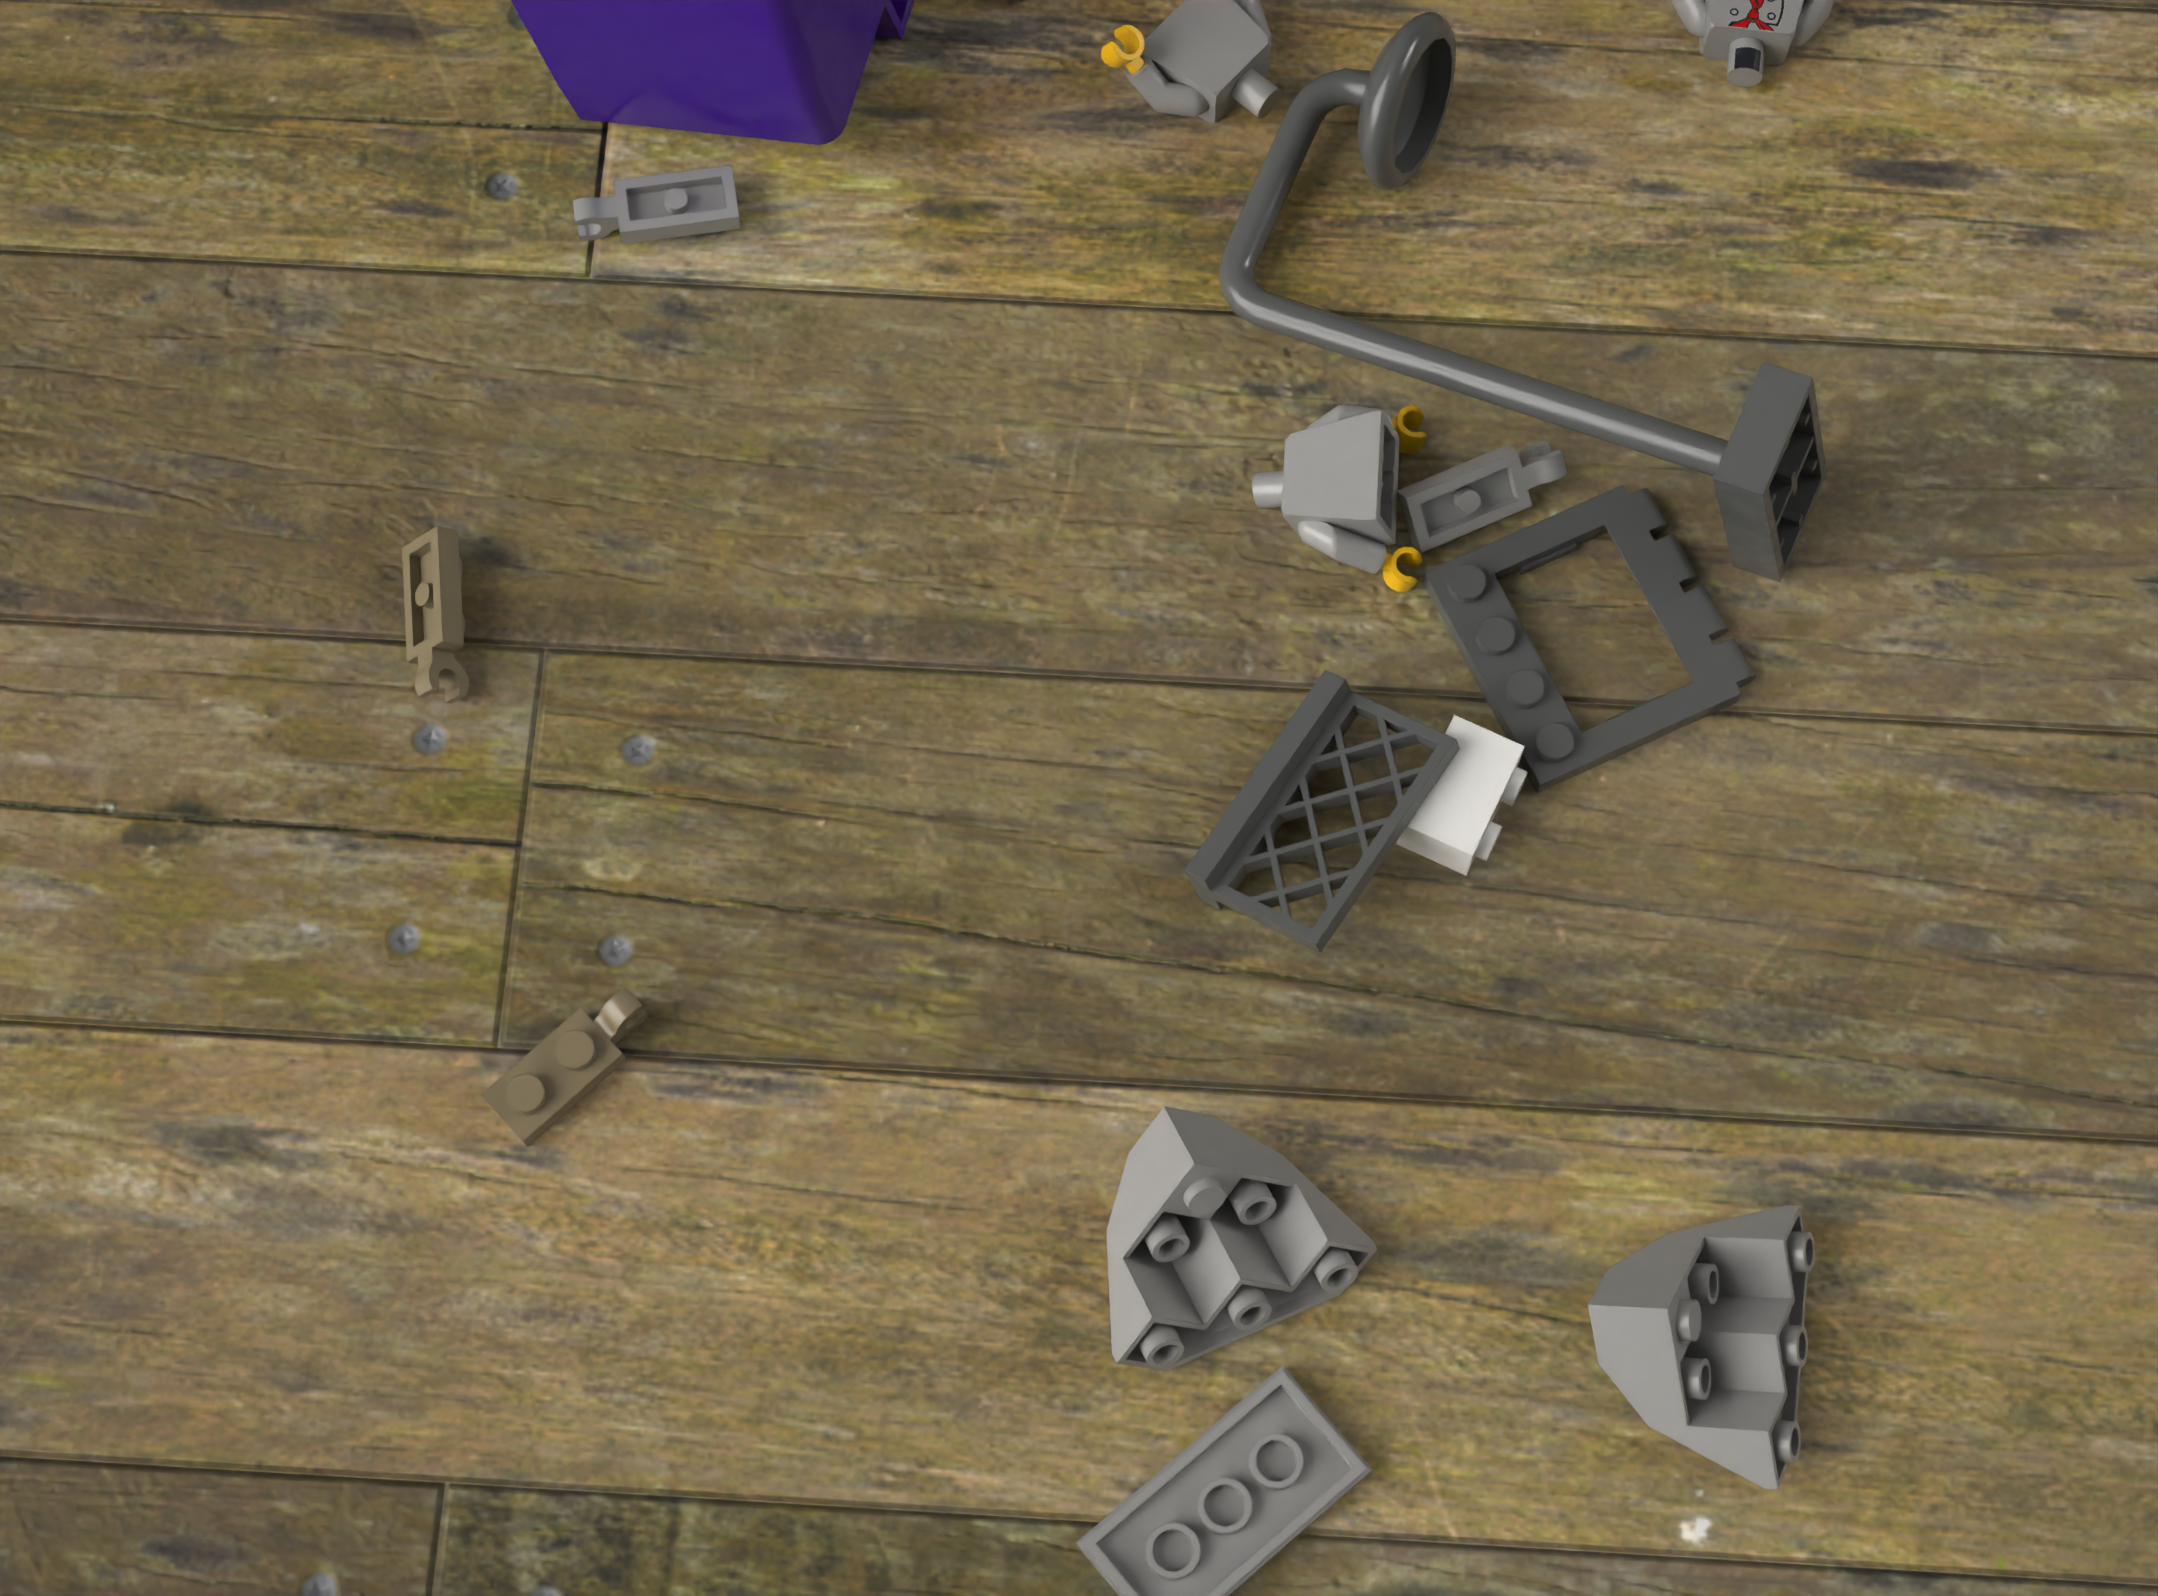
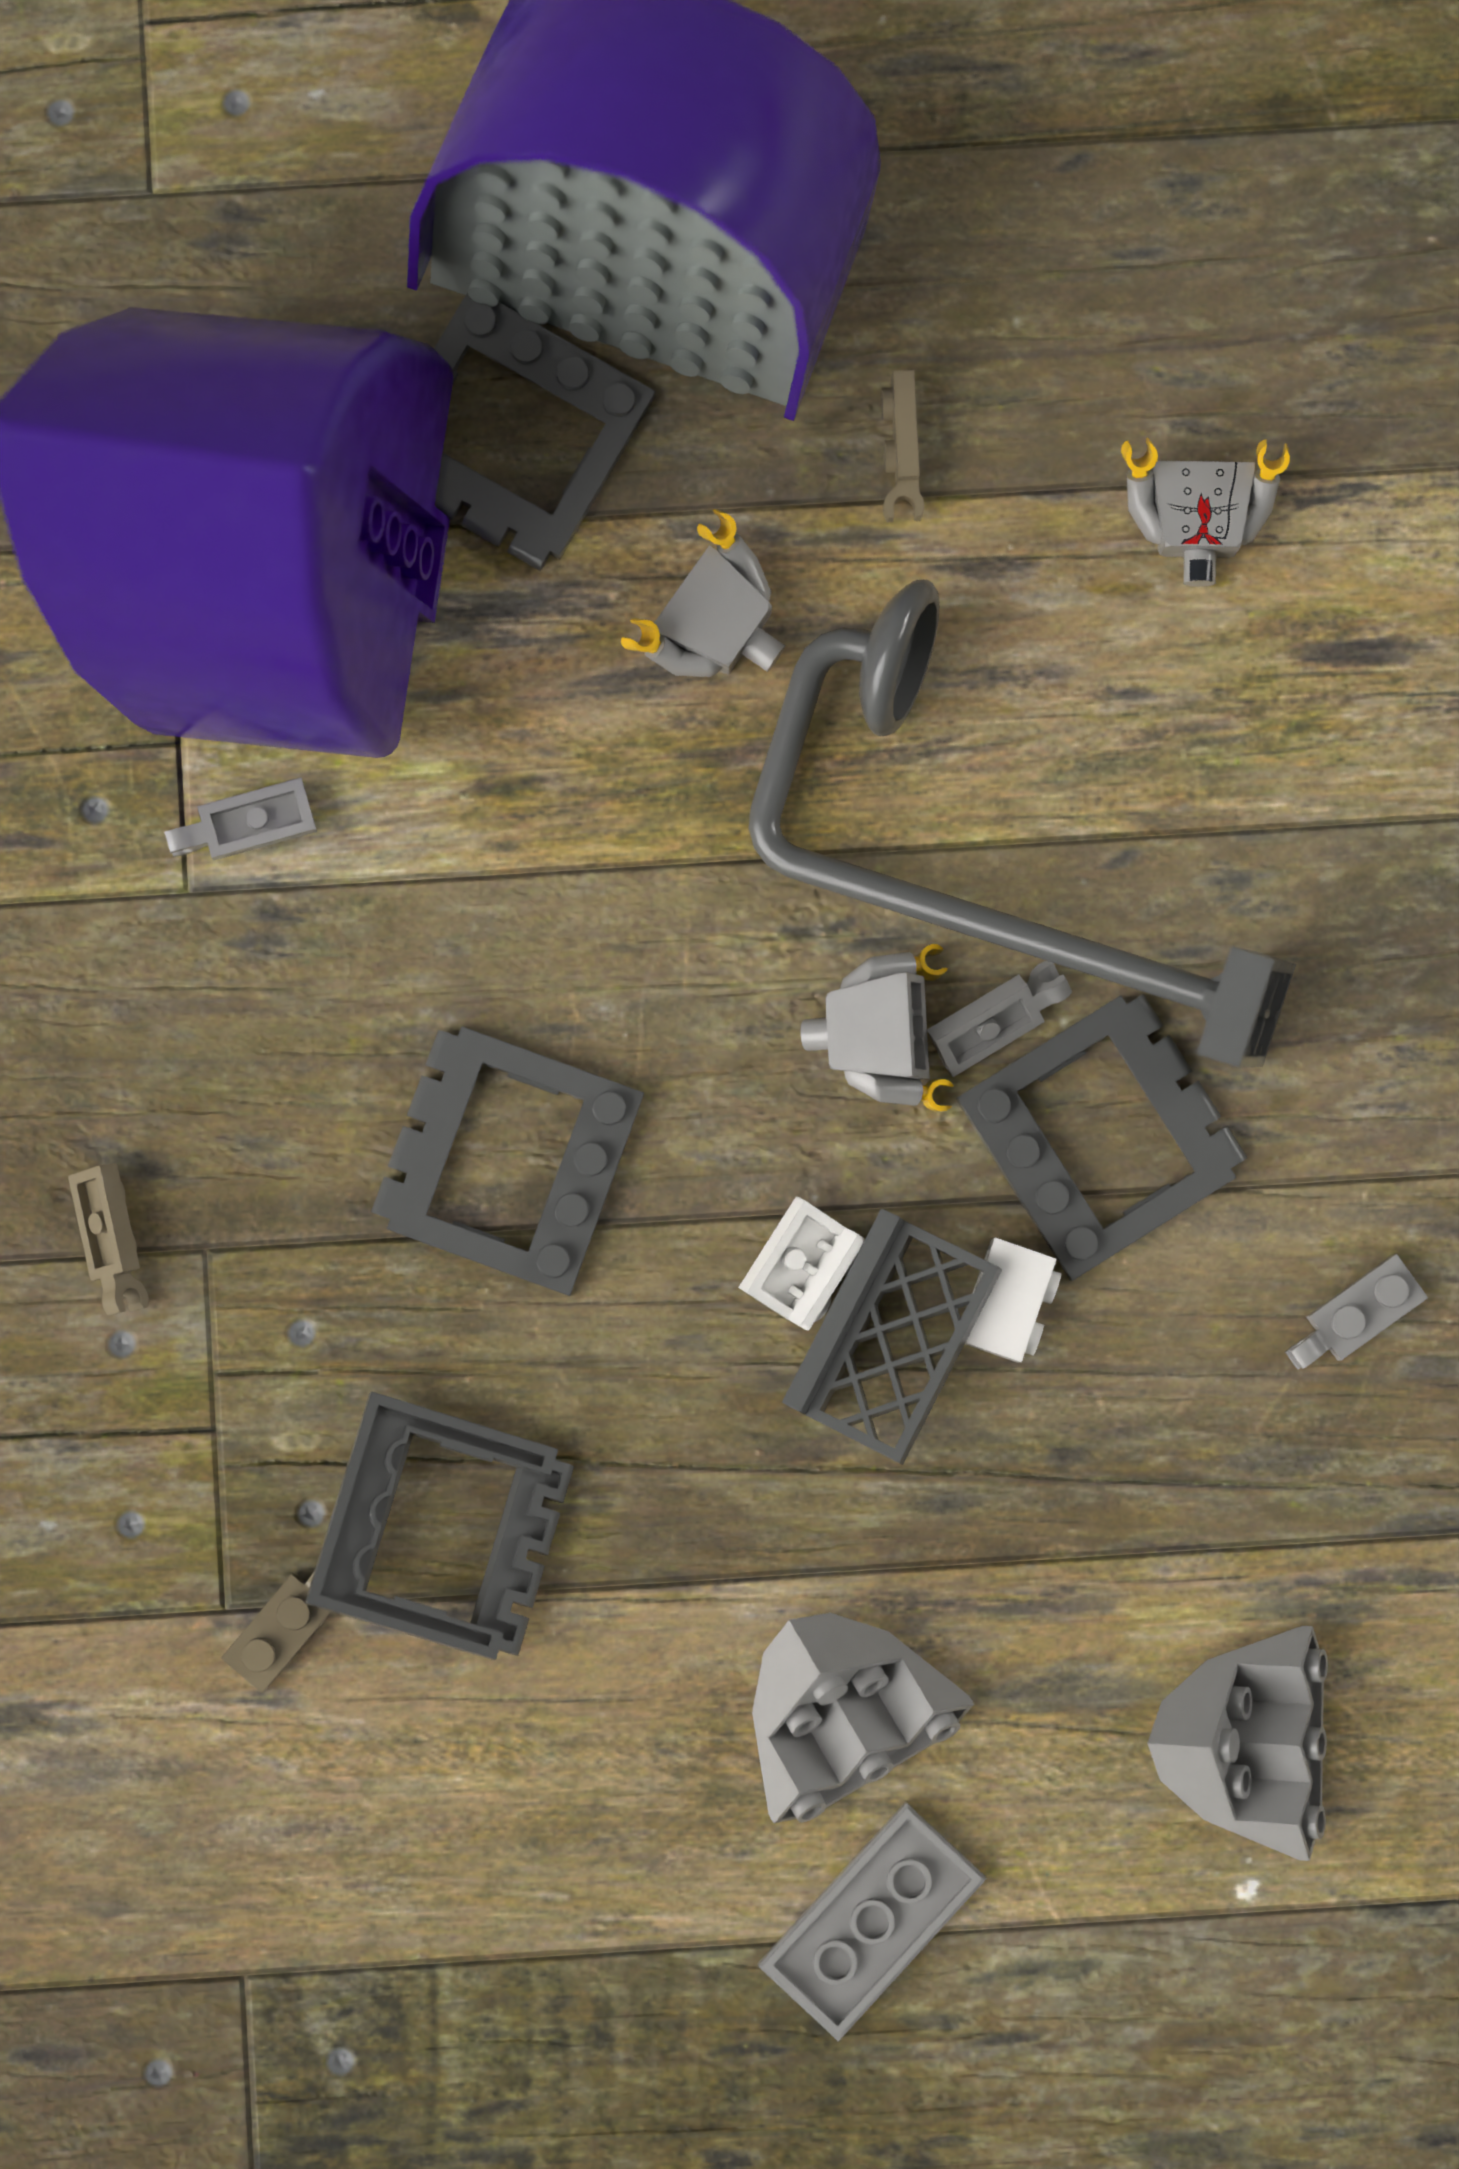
camera: 15 degrees left, 15 degrees up
none -> dark grey hinge [305,1391,574,1660]
none -> dark grey hinge [371,1027,644,1296]
none -> white bracket [738,1196,865,1331]
none -> light grey plate [1285,1254,1428,1370]

